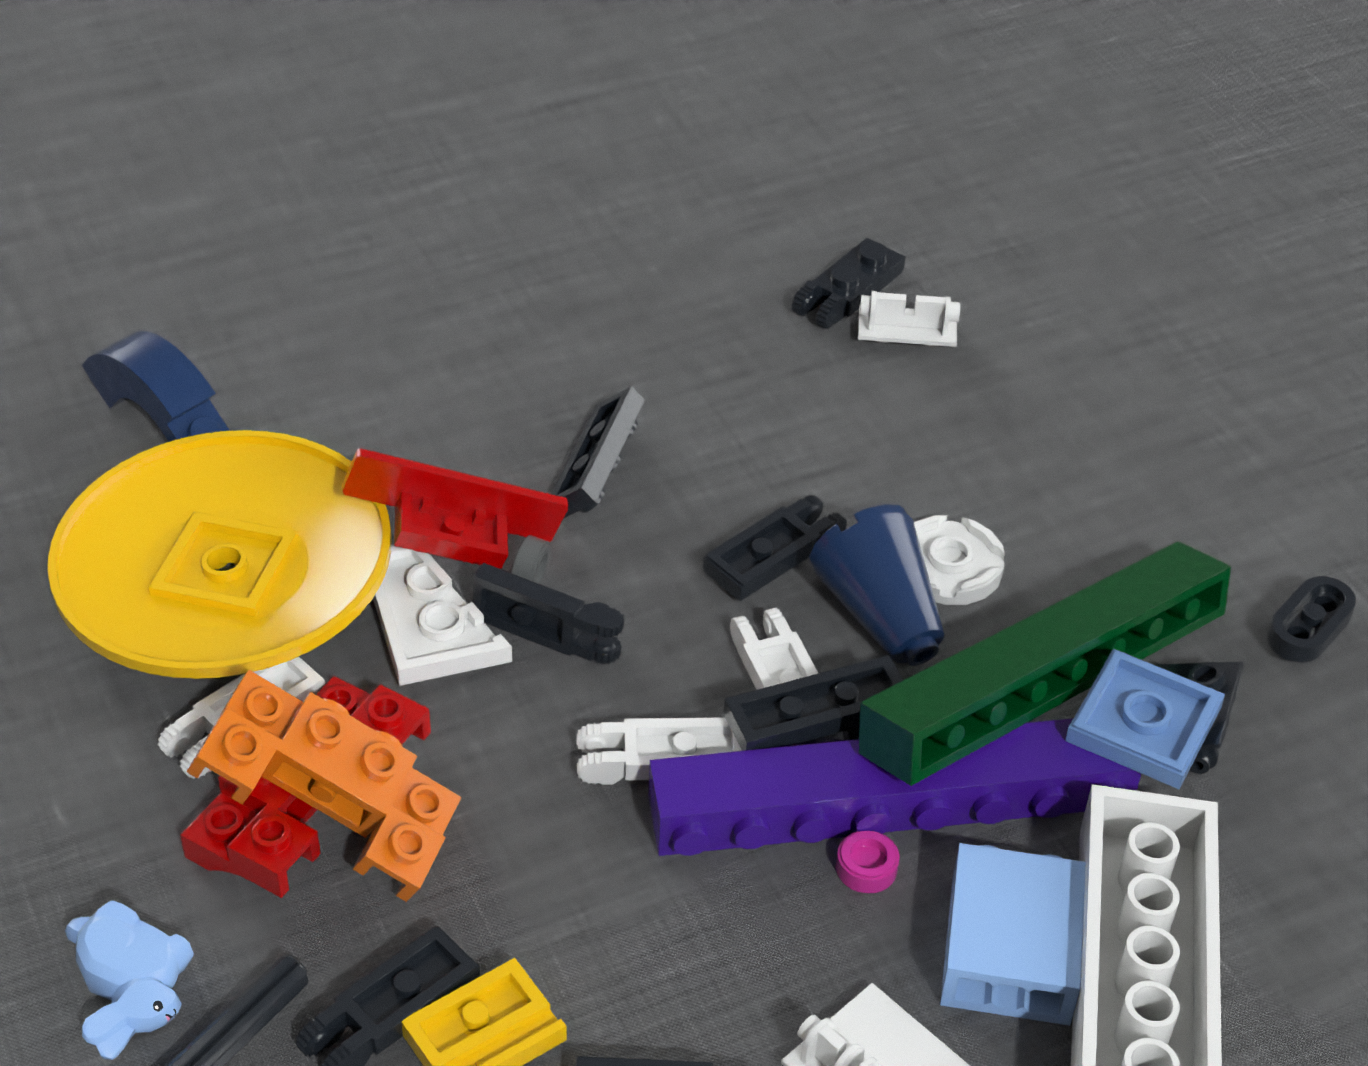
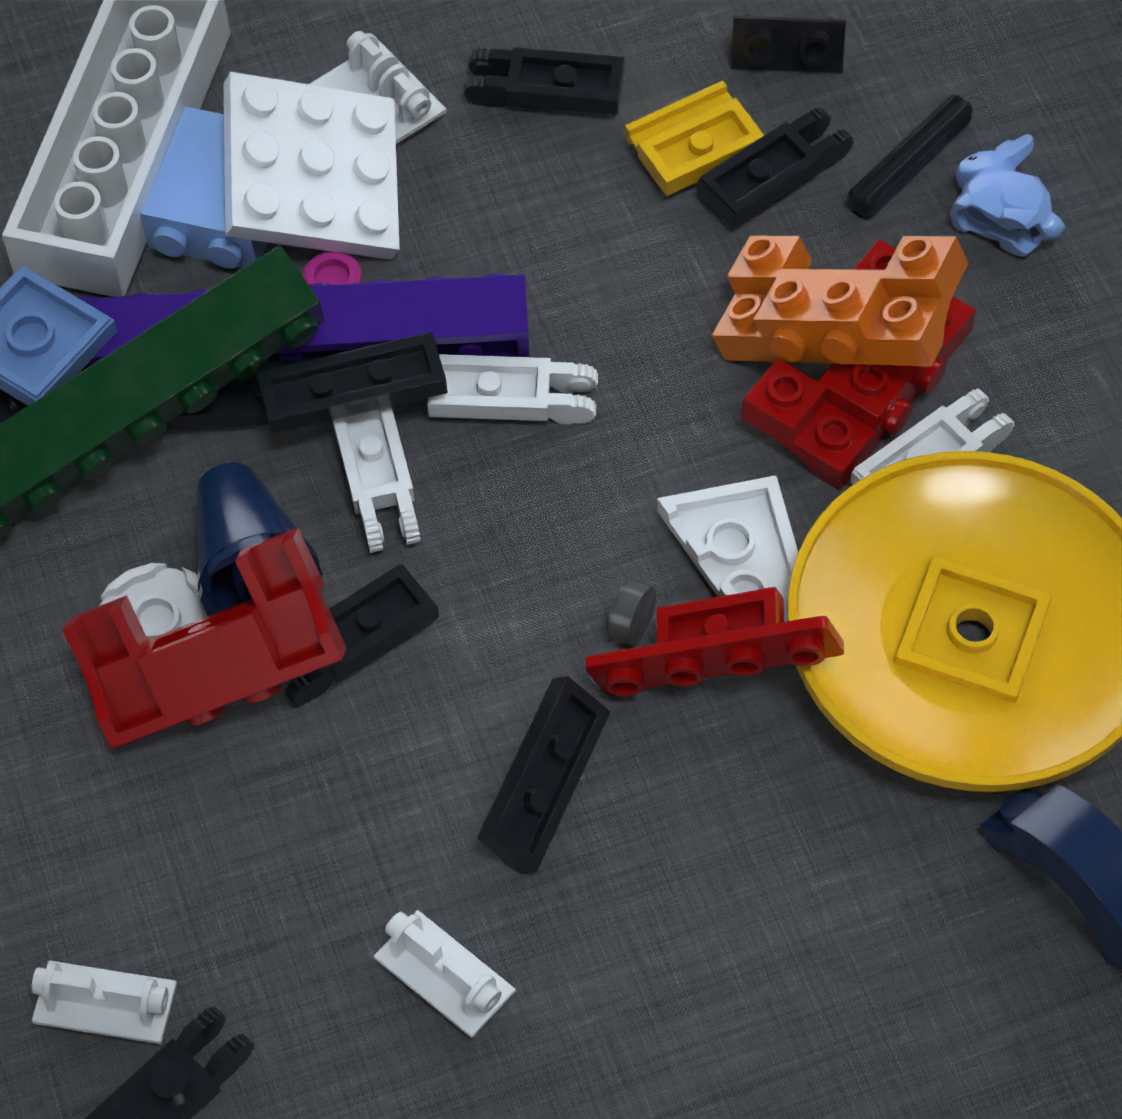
camera: 170 degrees left, 15 degrees up
black hinge [472,563,625,665] -> none
none -> red bracket [62,527,347,749]
none -> white plate [224,72,400,260]
none -> white hinge [374,910,516,1038]

